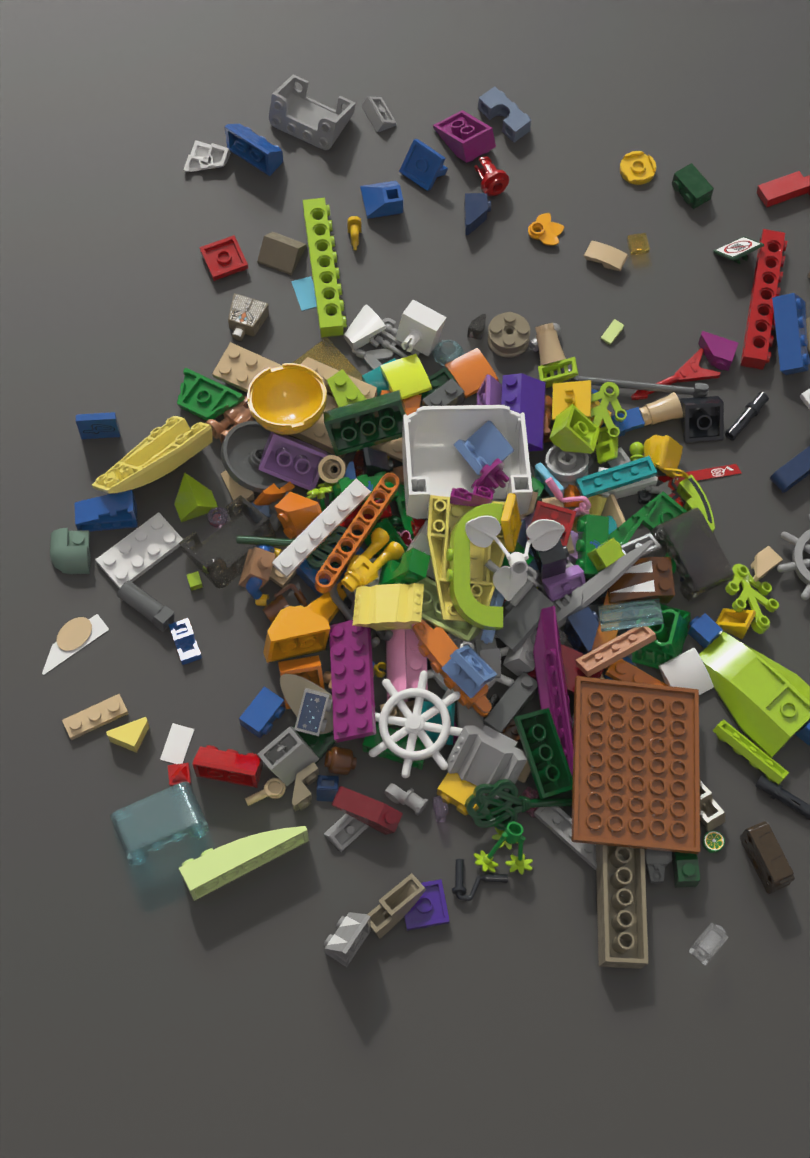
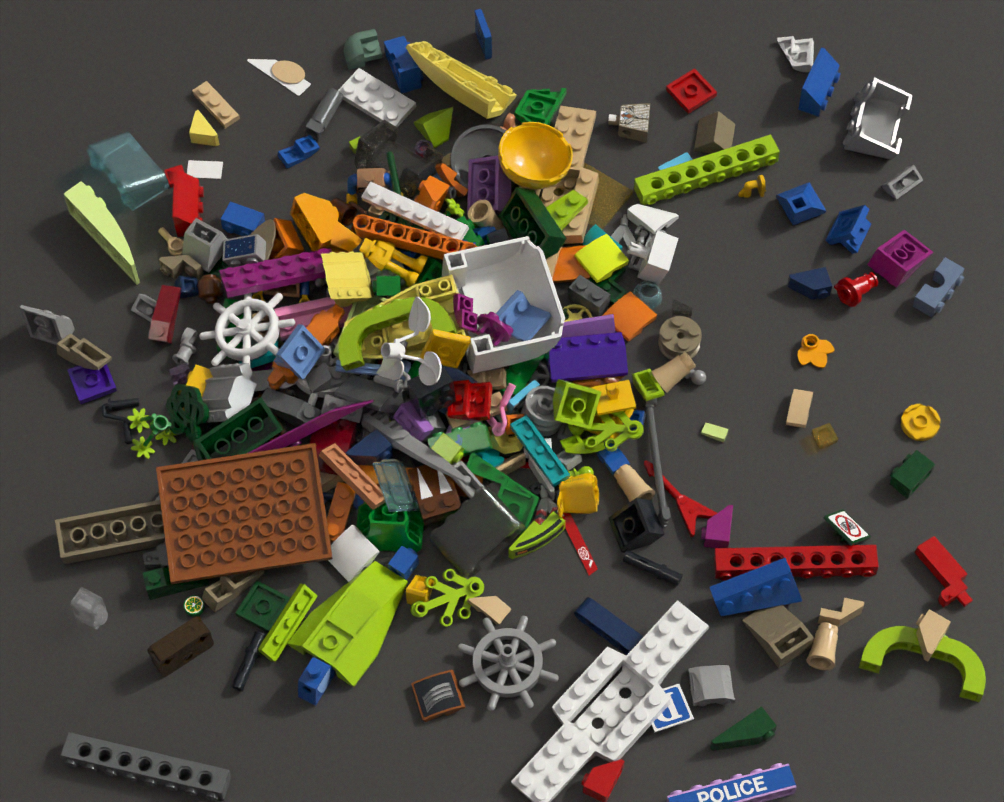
camera: 80 degrees right, 5 degrees down
none -> dark green plate [235,581,290,633]

